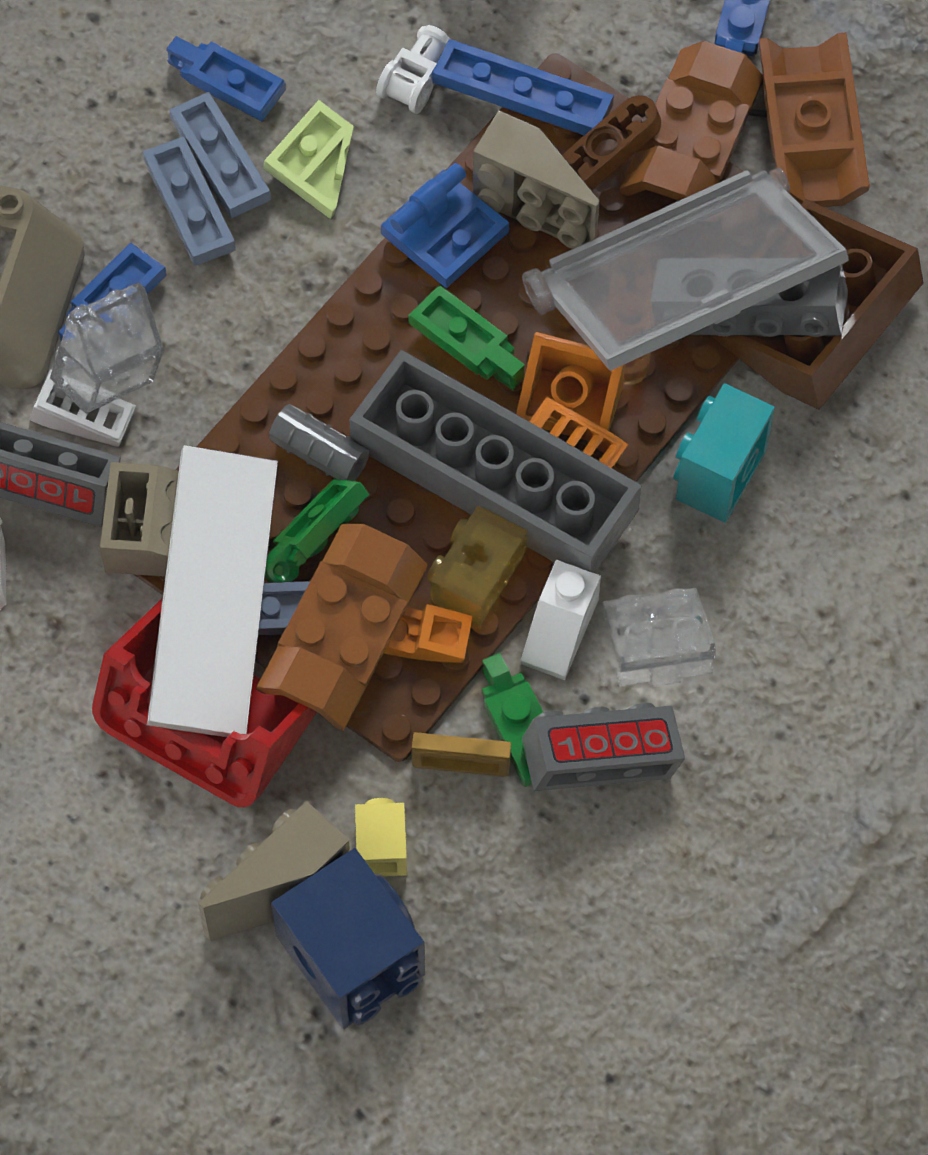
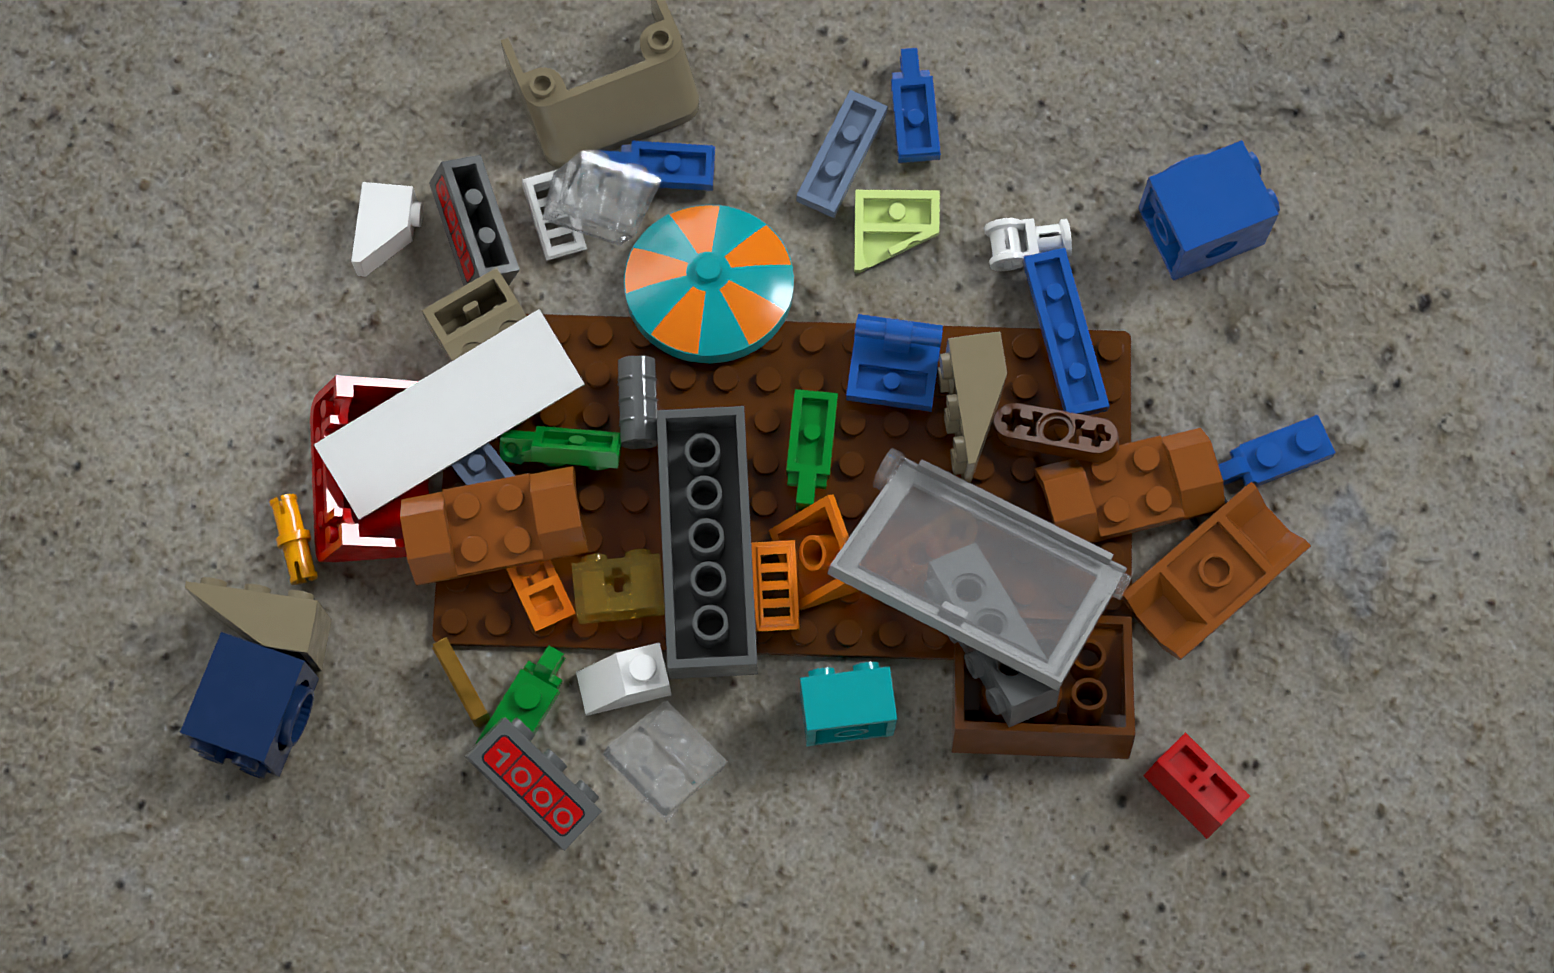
camera: 55 degrees right, 10 degrees up
sand blue plate [142,136,236,266] -> none
light yellow brick [355,798,407,876] -> none
none -> light orange pin [269,494,318,585]
none -> dish [624,205,794,363]

